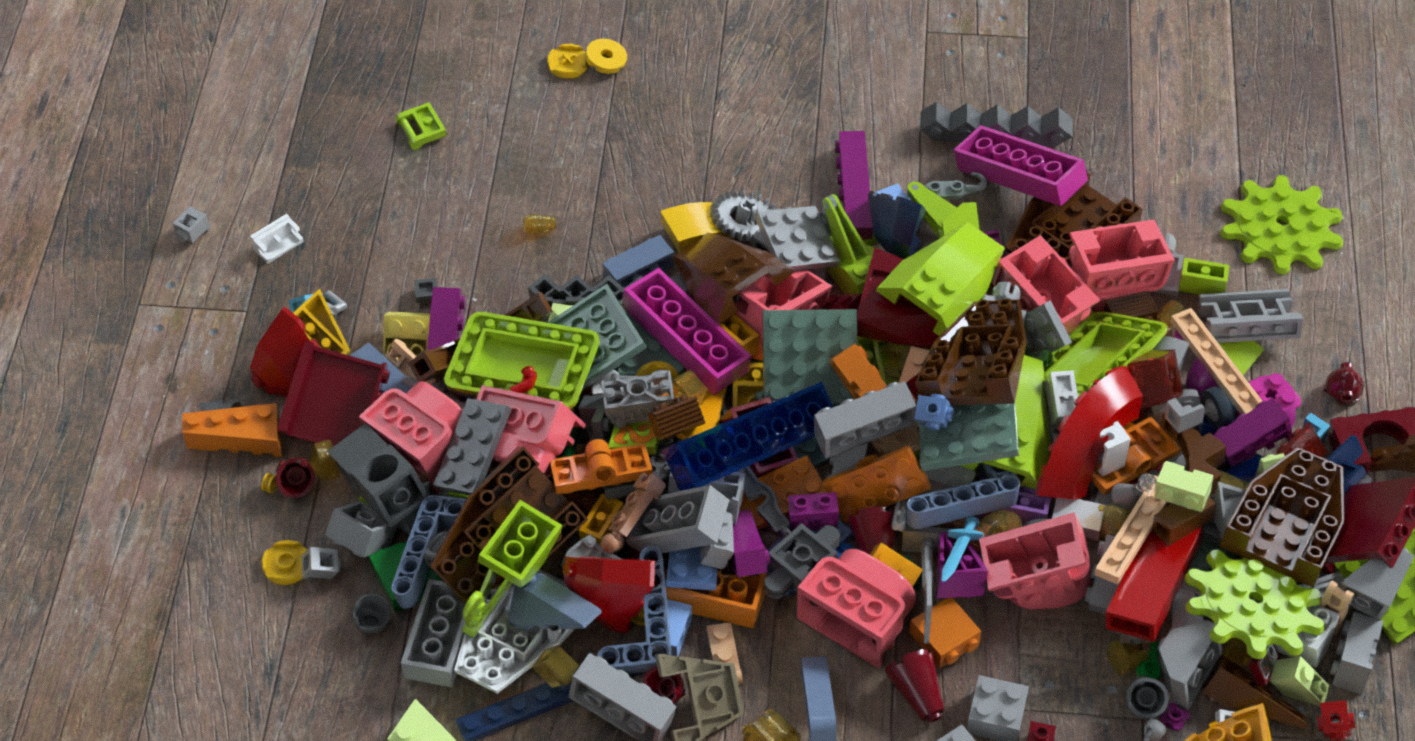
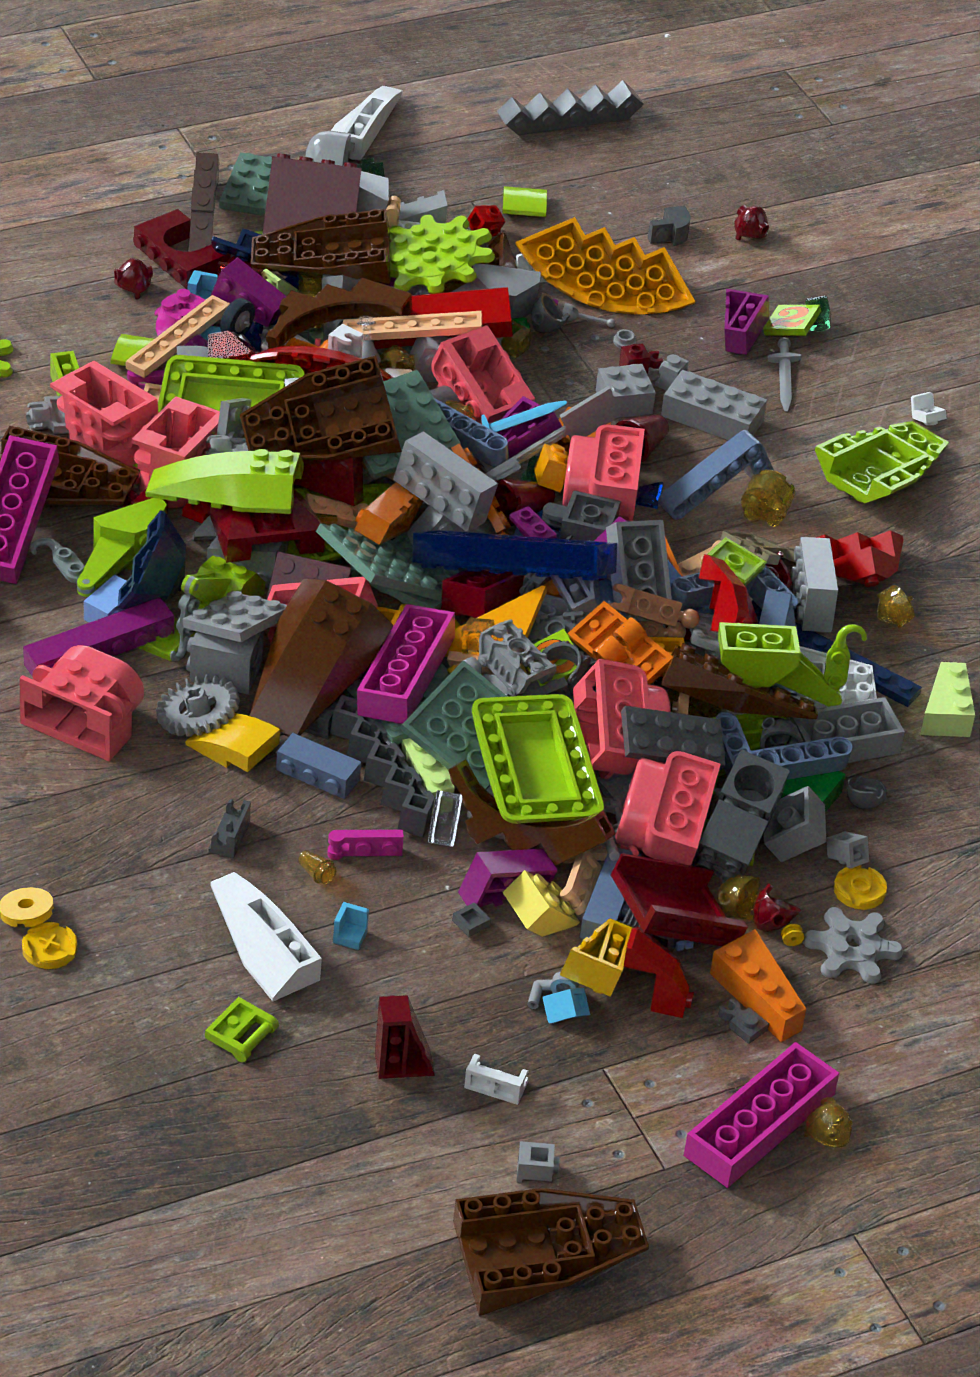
camera: 125 degrees left, 10 degrees down
red arm [509,366,537,394] -> none
clear yellow brick [532,645,579,688] -> none
reddish brown brick [647,394,705,441] -> none
medium blue brick [914,394,954,431] -> none
yellowish green brick [1154,461,1213,512] -> none
light grey panel [1165,398,1205,433] -> none
light grey fence [1197,289,1303,343] -> none
none -> coral brick [20,645,144,762]
none -> dark grey hinge [208,799,251,858]
none -> white wedge [211,872,322,1001]
none -> dark pink plate [327,830,404,860]
none -> medium azure panel [333,902,369,950]
none -> dark red wedge [375,995,435,1079]
none -> reddish brown wedge [453,1188,649,1316]
none -> dark grey helmet [542,641,591,697]
none -> clear blue slope [636,482,664,509]
none -> dark pink brick [683,1042,839,1188]
none -> lime tile [701,537,767,586]
none -> light grey plate [802,907,903,984]
none -> clear yellow helmet [804,1097,853,1148]

